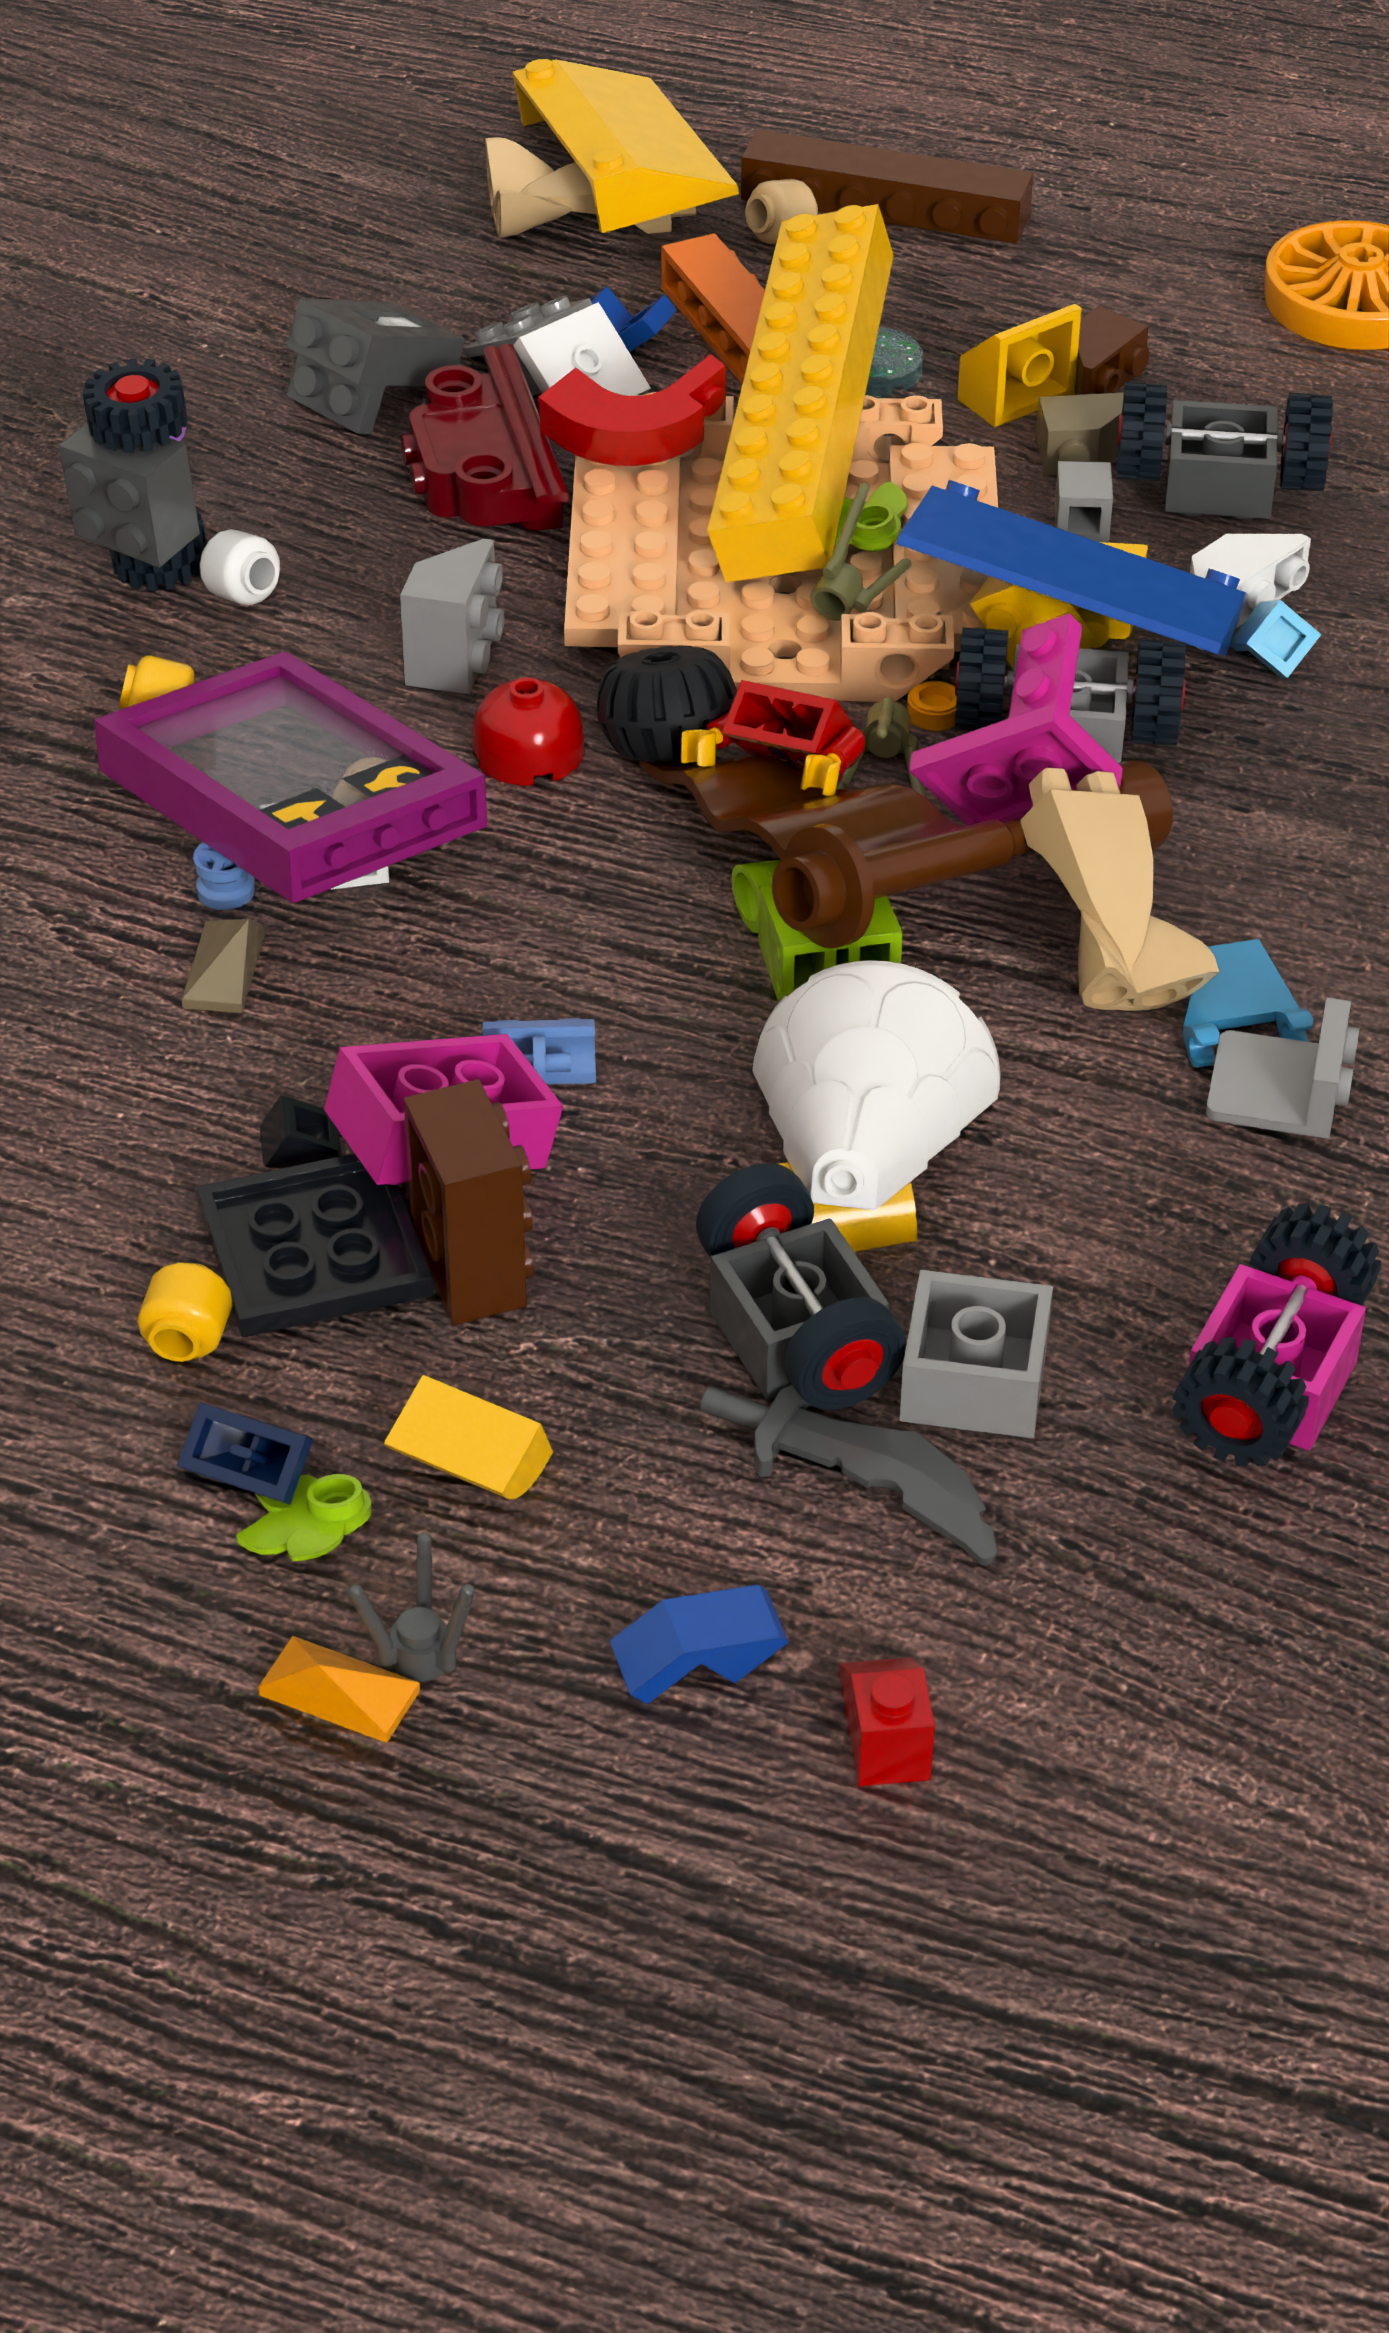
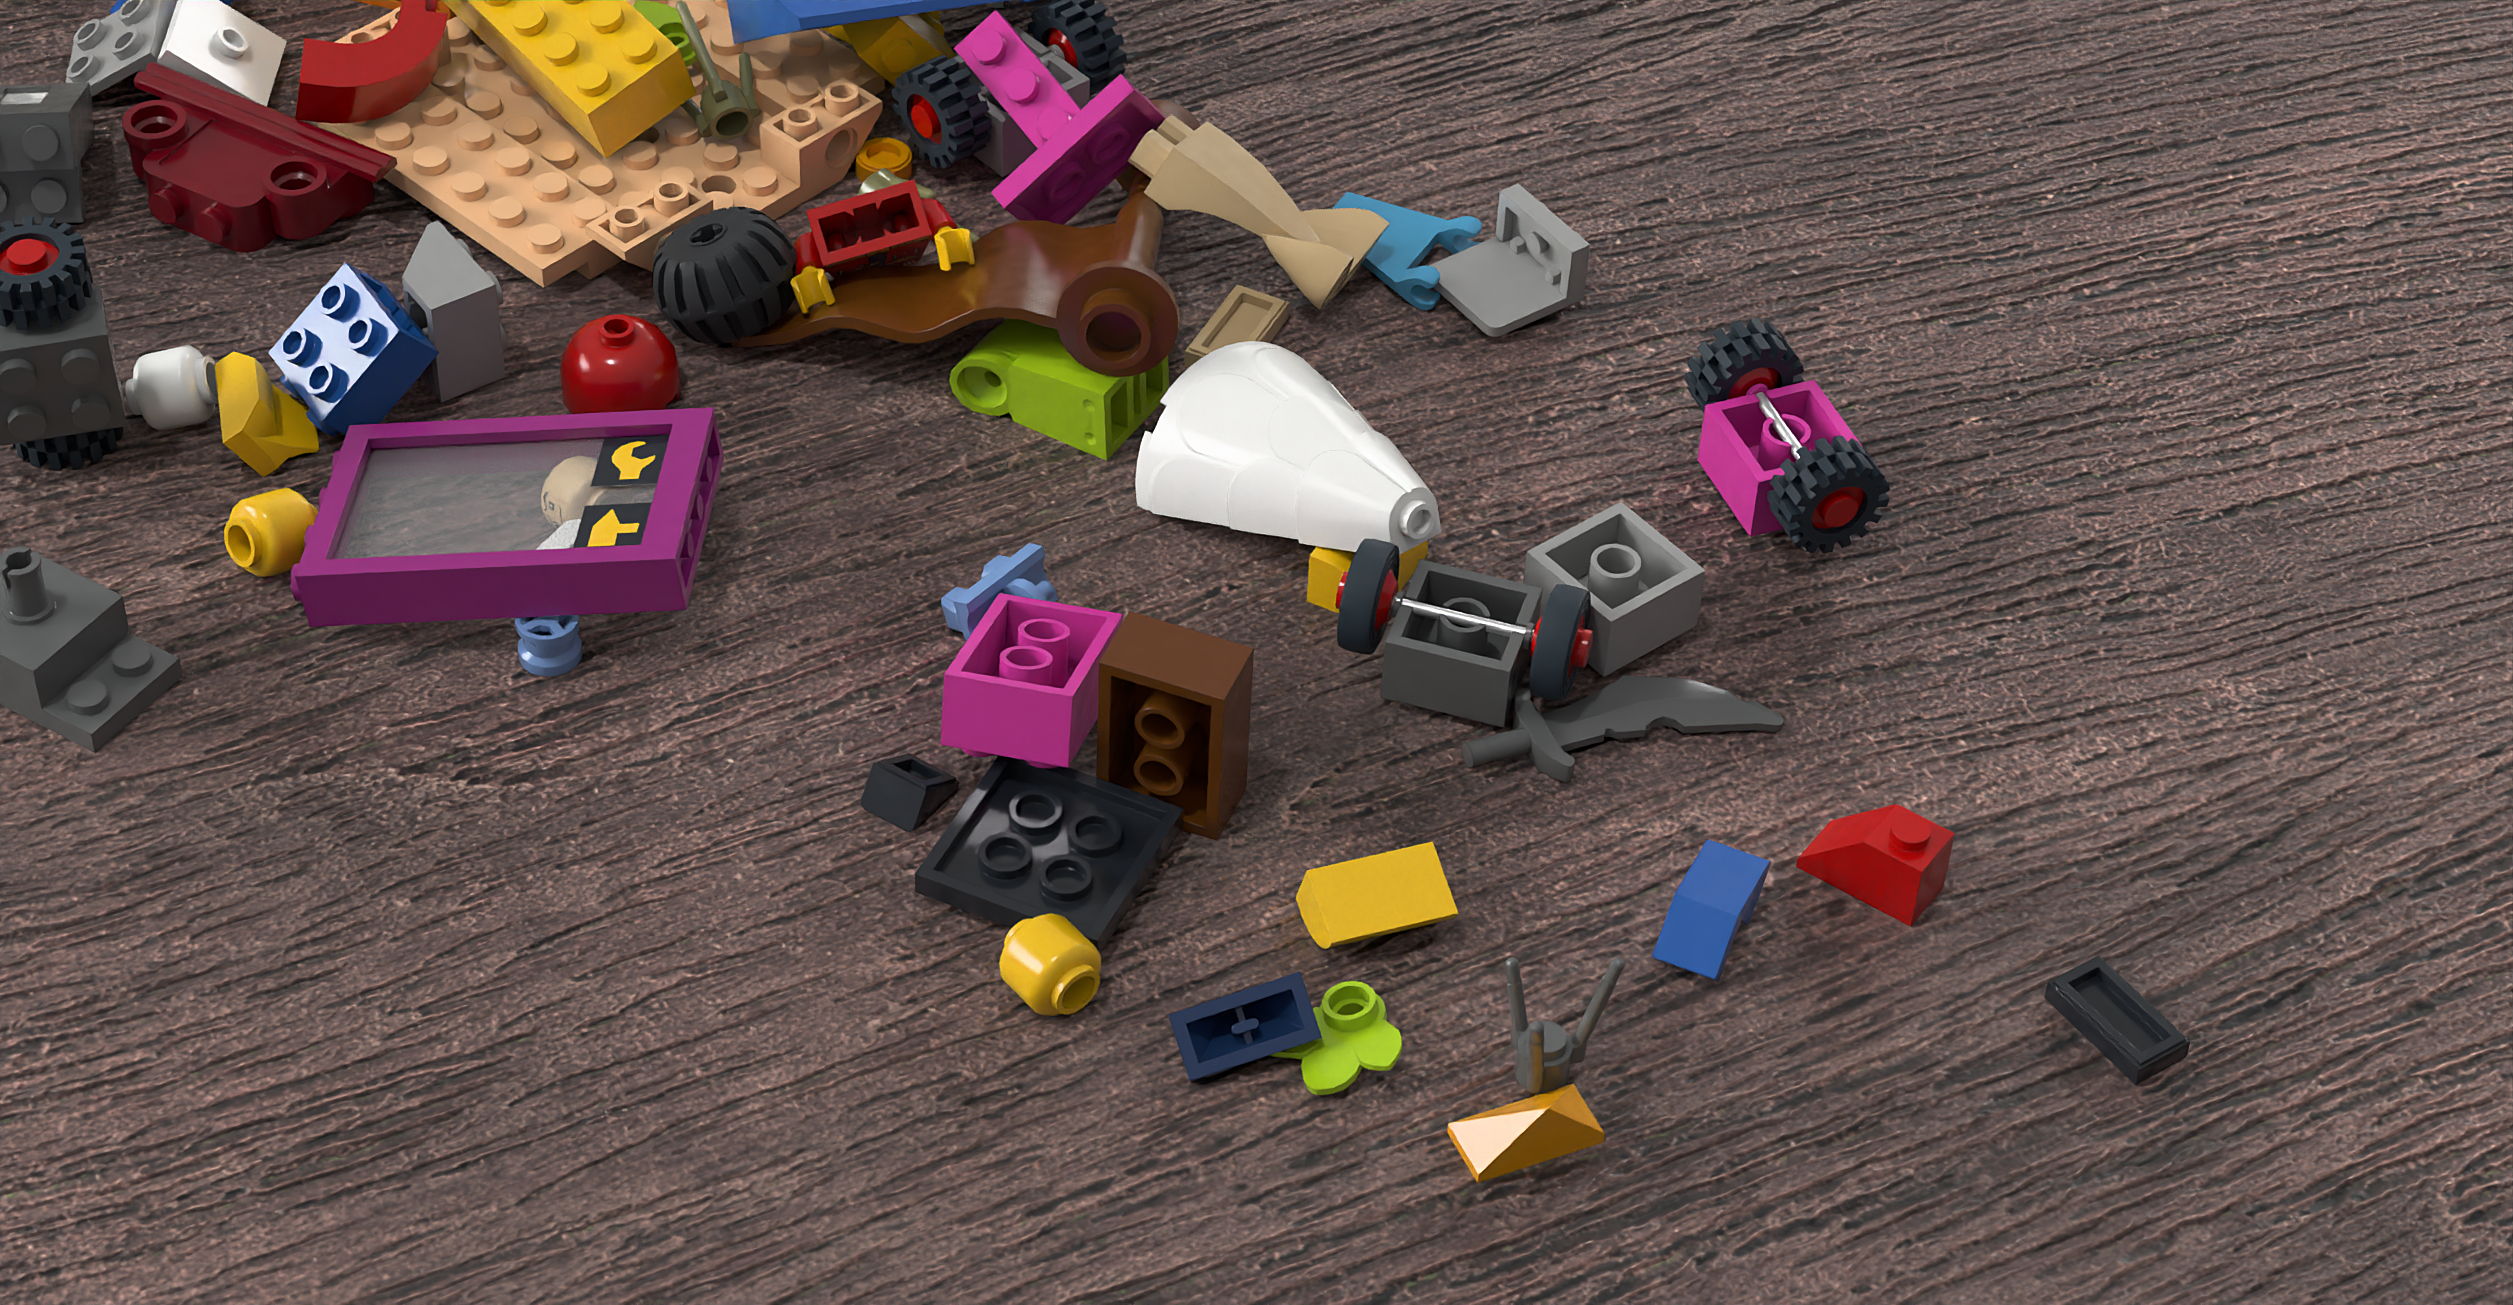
camera: 50 degrees left, 0 degrees up
dark tan slope [182,919,265,1013] -> none
none -> yellow slope [215,351,319,477]
none -> blue brick [268,262,439,437]
none -> tan tile [1184,285,1289,368]
none -> black tile [2044,955,2191,1085]

